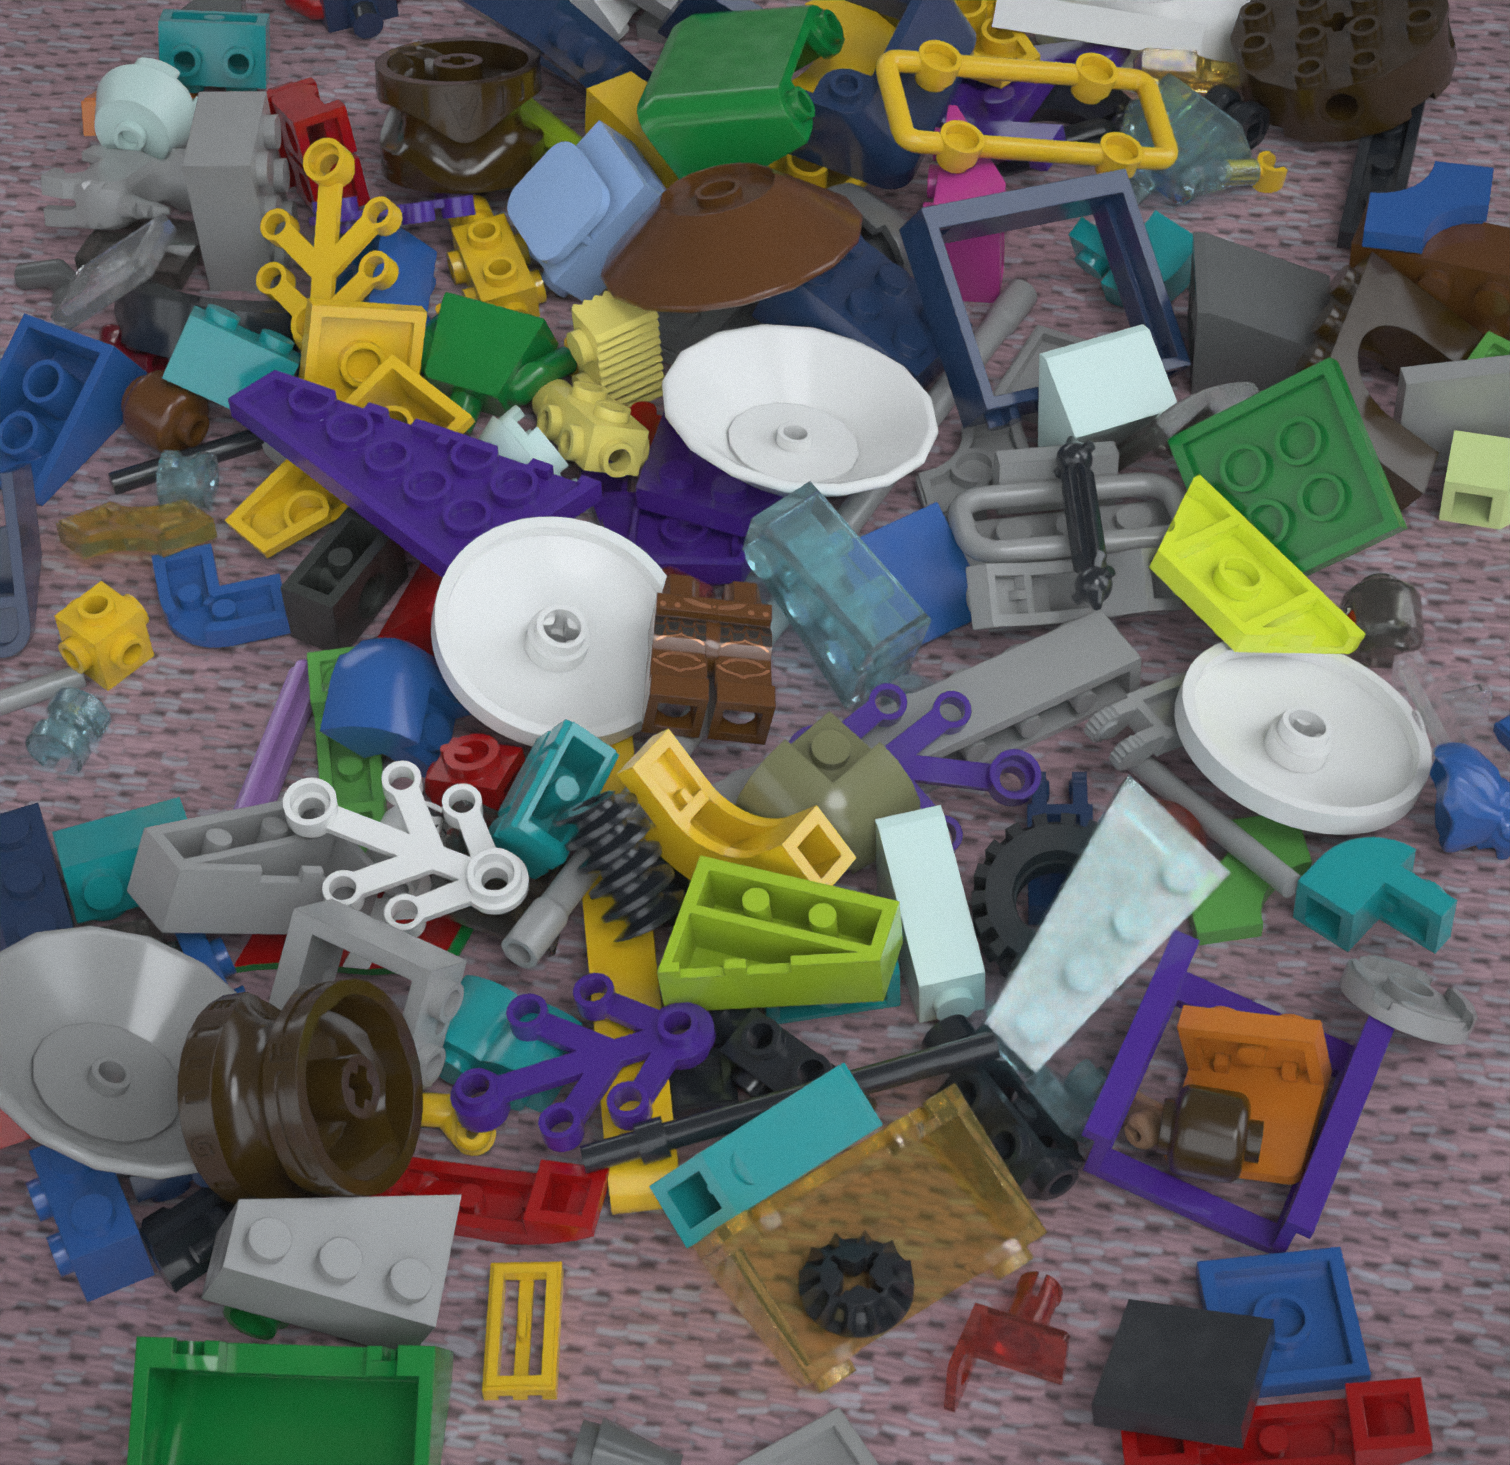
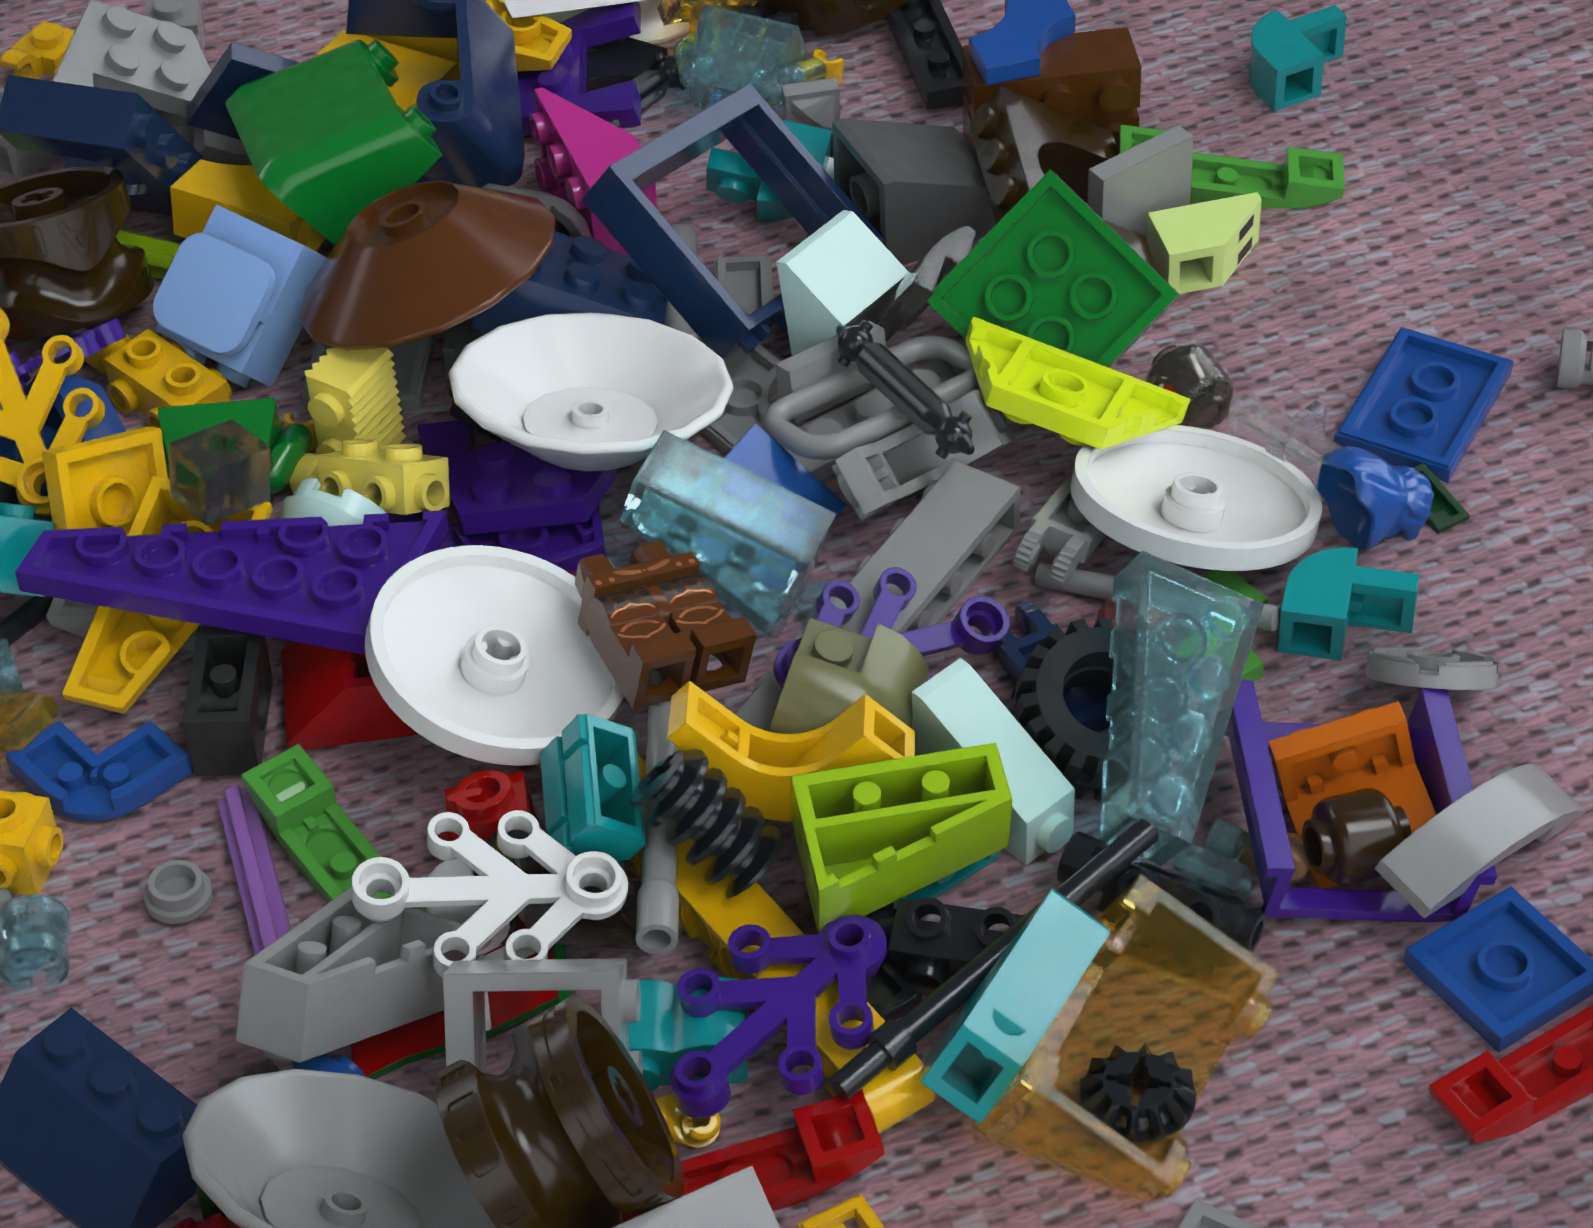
camera: 30 degrees left, 5 degrees down
teal brick [52,797,187,924] -> none
blue brick [320,638,472,778] -> none
yellow bar [876,40,1178,179] -> none
clear red bracket [944,1271,1070,1413] -> none
black tile [1091,1299,1276,1449] -> none
none -> light grey plate [144,860,213,924]
none -> clear smoke brick [169,419,273,525]
none -> light grey tile [782,78,840,130]
none -> light grey slope [1375,763,1586,918]

